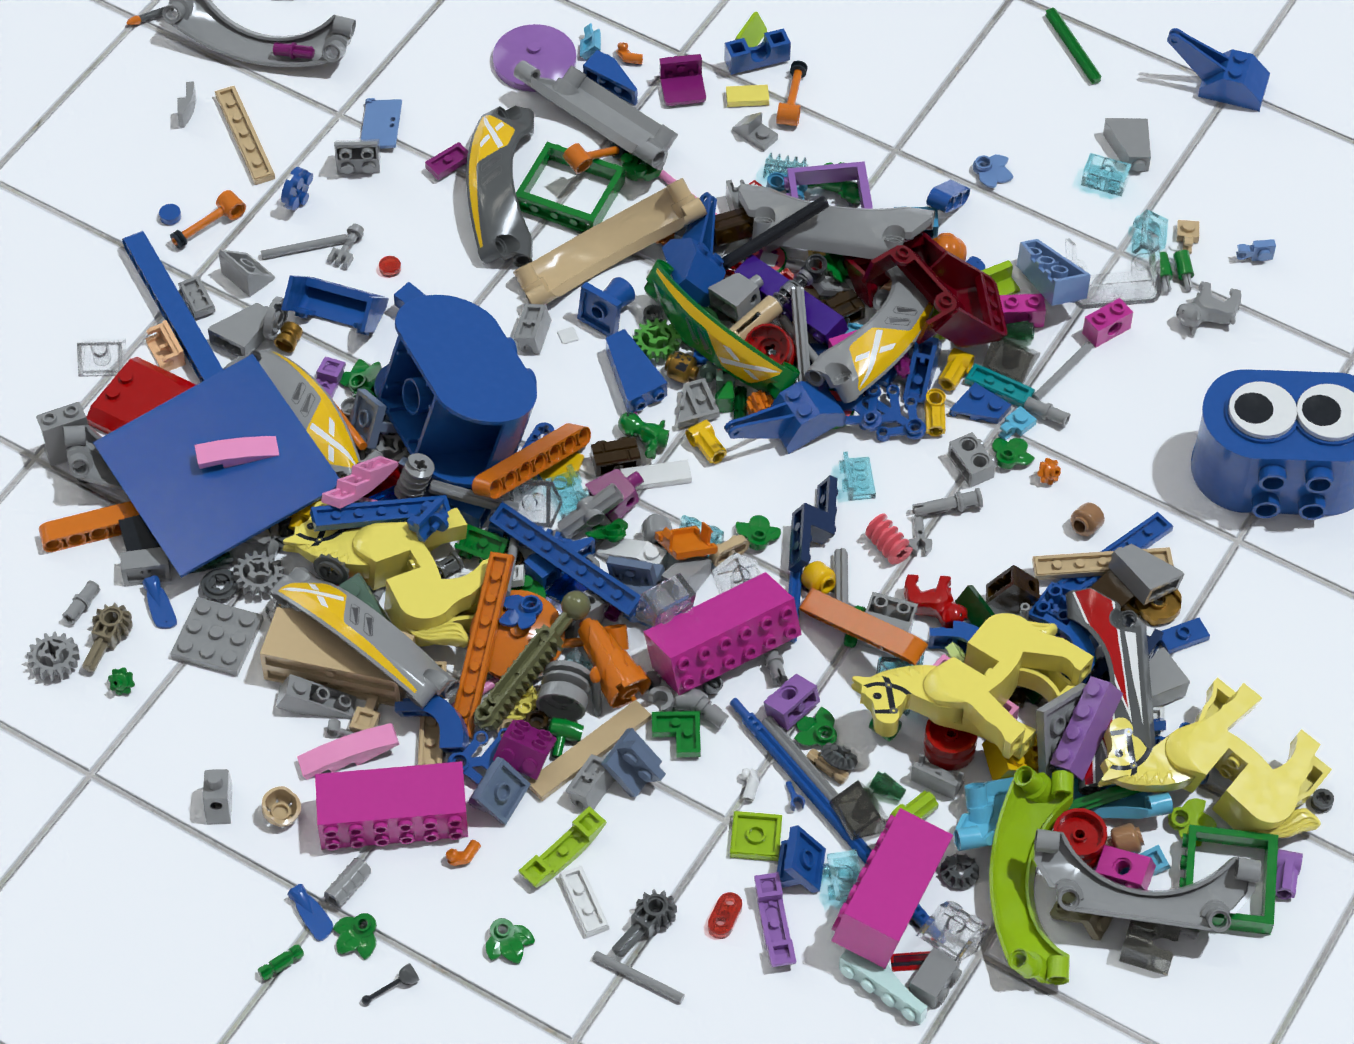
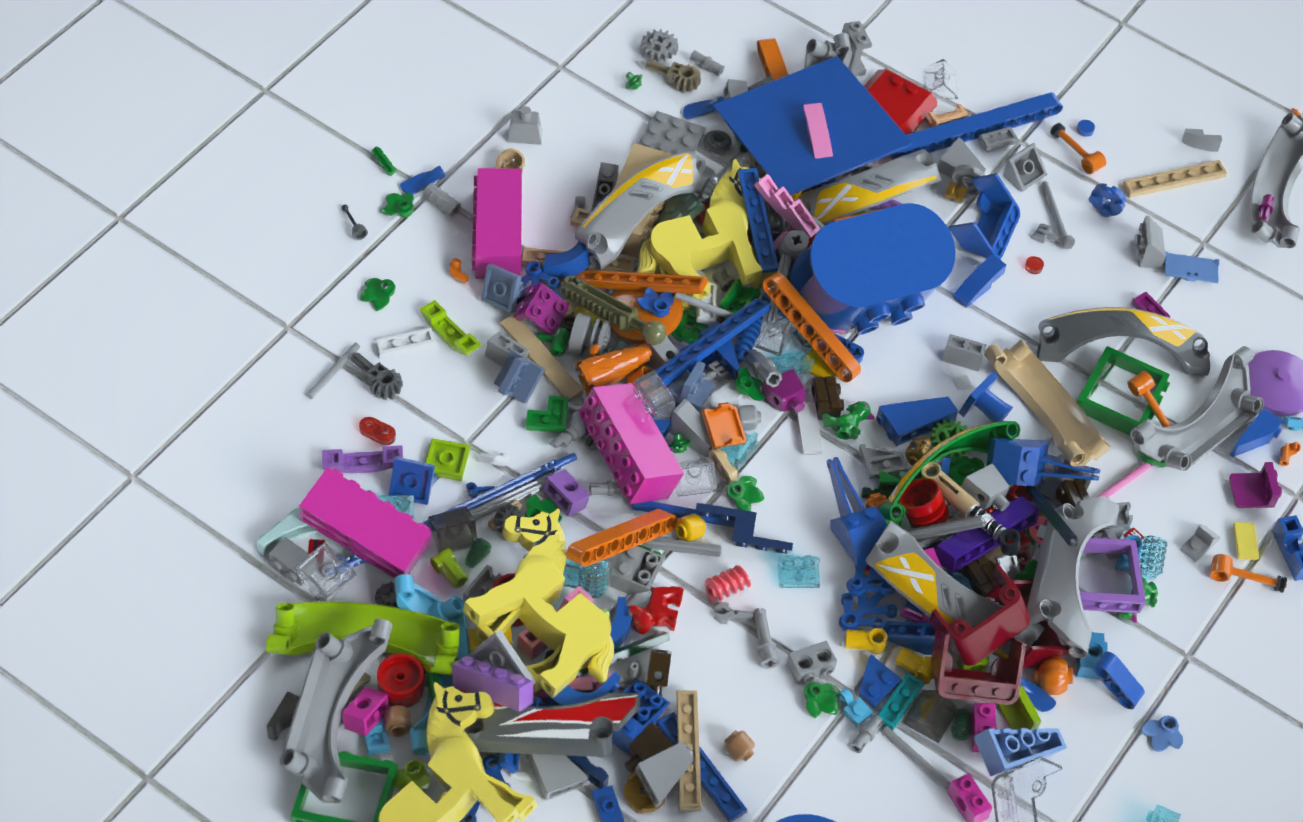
camera: 90 degrees right, 0 degrees up
light grey gear [233,550,284,598] -> none
bright pink slope [297,723,400,780] -> none
blue hips [407,497,449,542] -> none
yellow piece [685,420,727,464] -> none
orange plant [1037,458,1061,485] -> none
none -> green plant [668,433,691,454]

